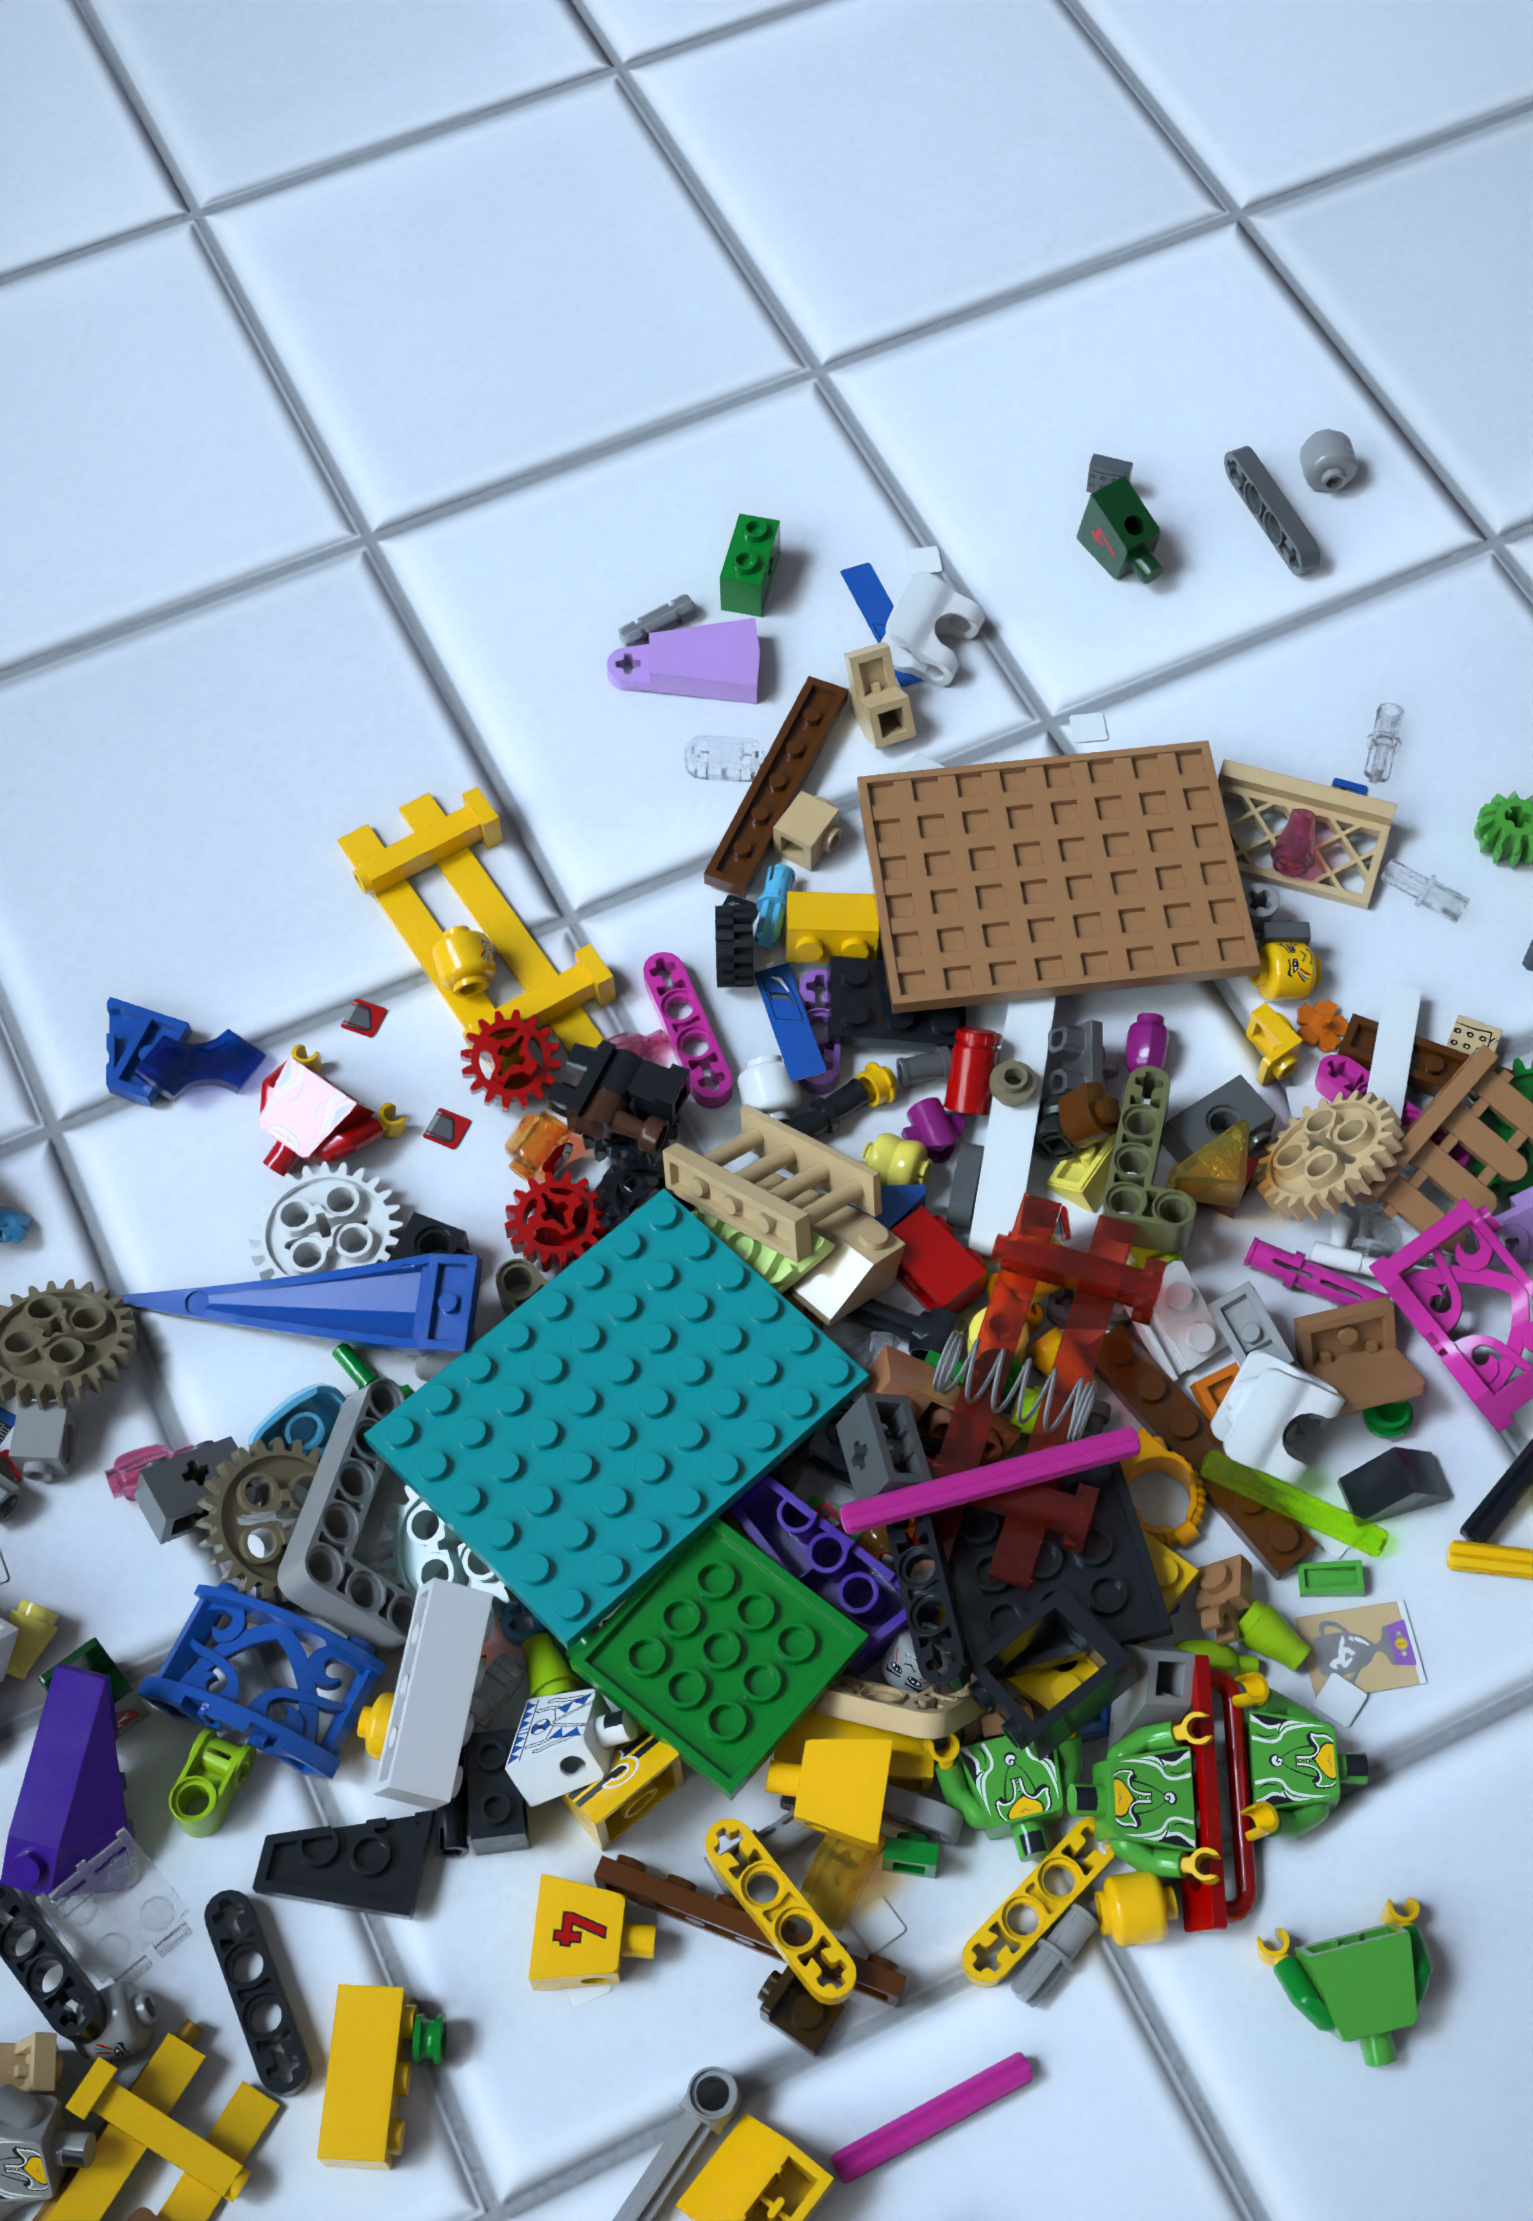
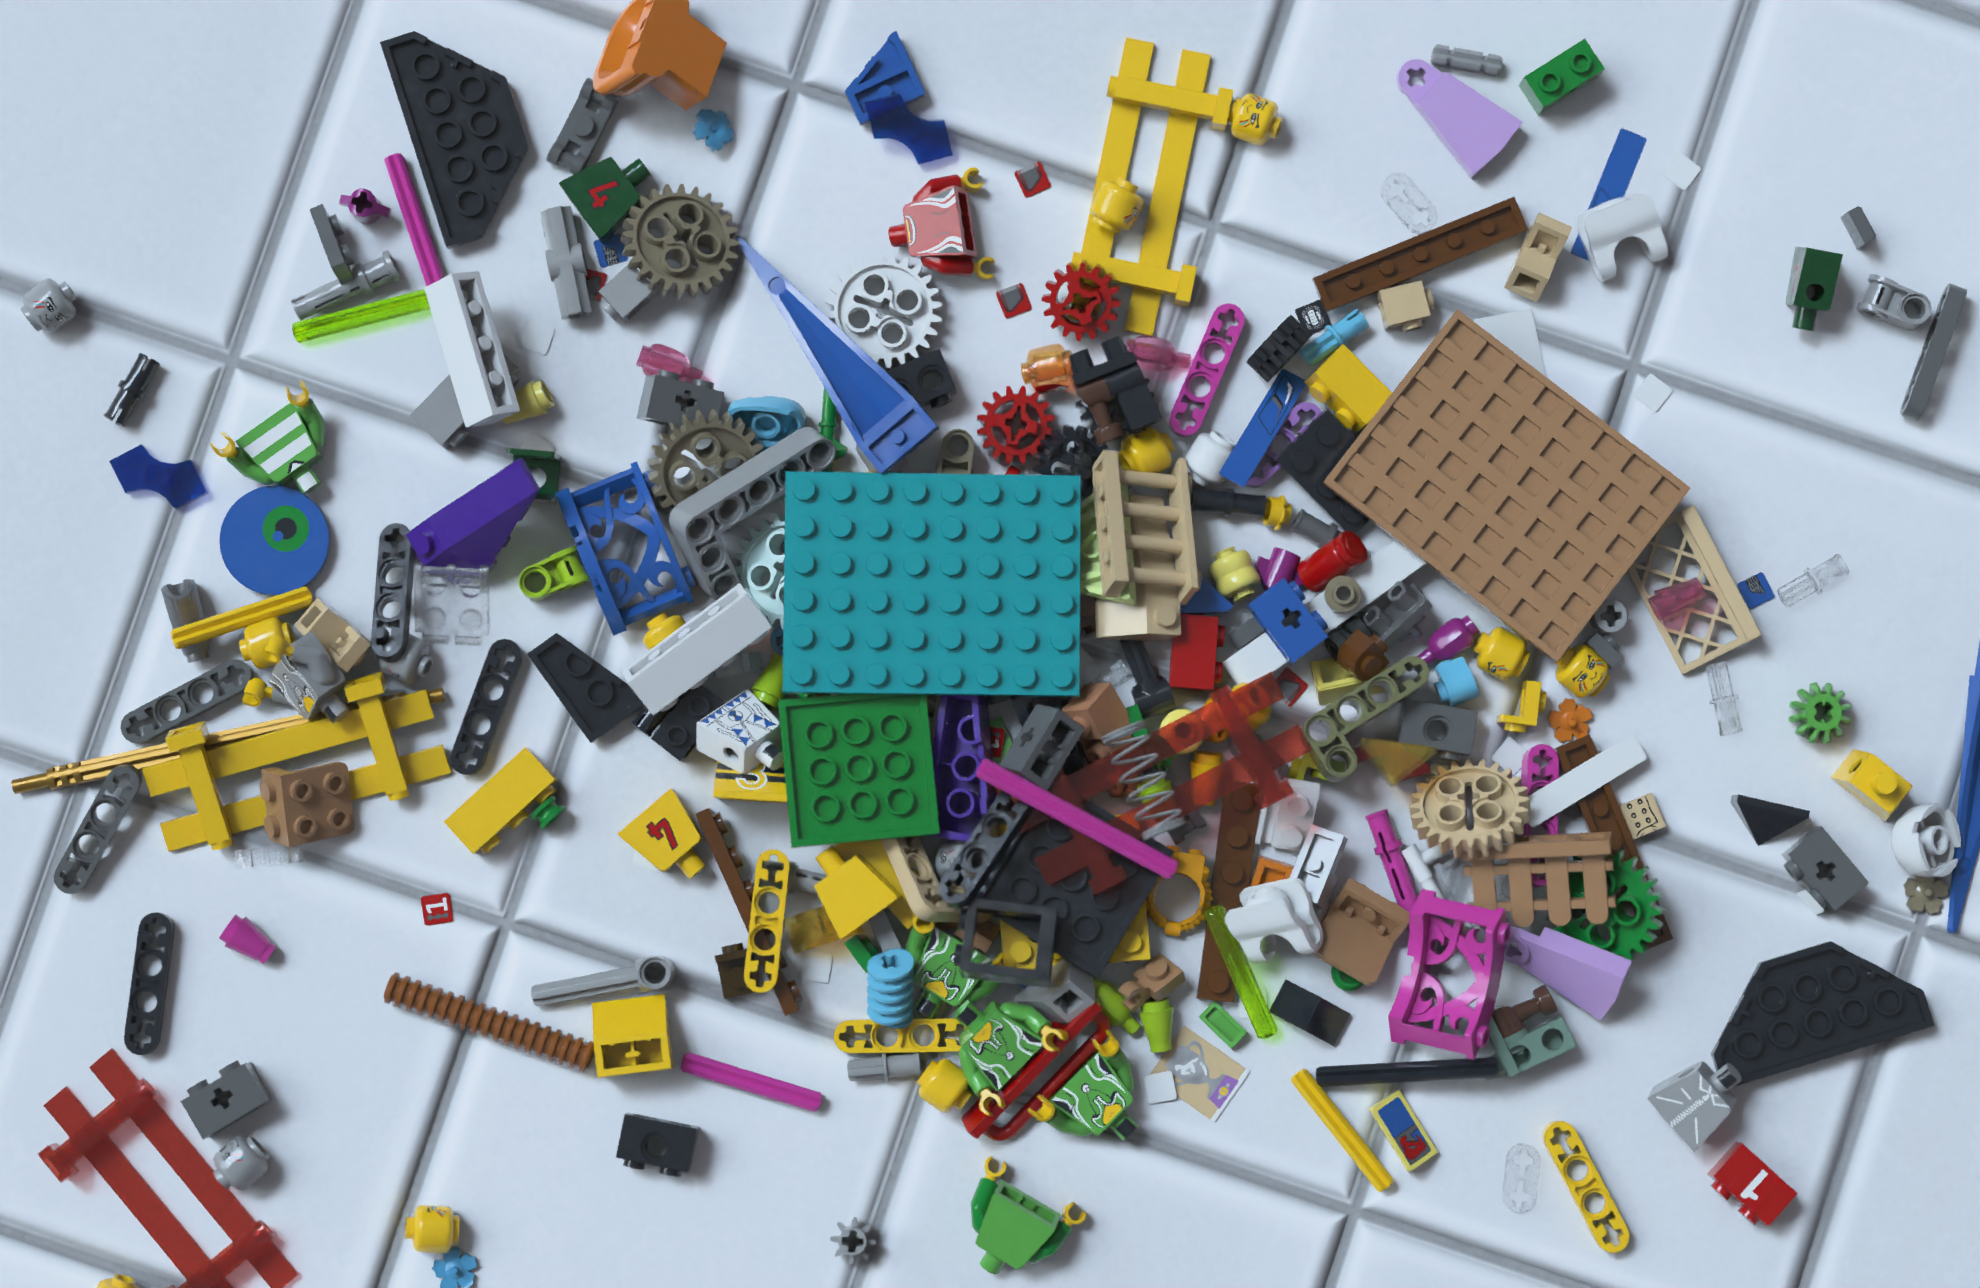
camera: 40 degrees right, 25 degrees up
none -> light grey gear [830,1217,876,1264]
none -> medium azure piece [867,948,914,1029]
none -> yellow head [1118,427,1174,473]
none -> yellow head [1227,93,1283,146]
none -> blue brick [1246,578,1328,665]
none -> medium azure plate [1434,656,1479,707]
none -> yellow head [1473,627,1530,681]
none -> light grey piece [1856,274,1932,330]

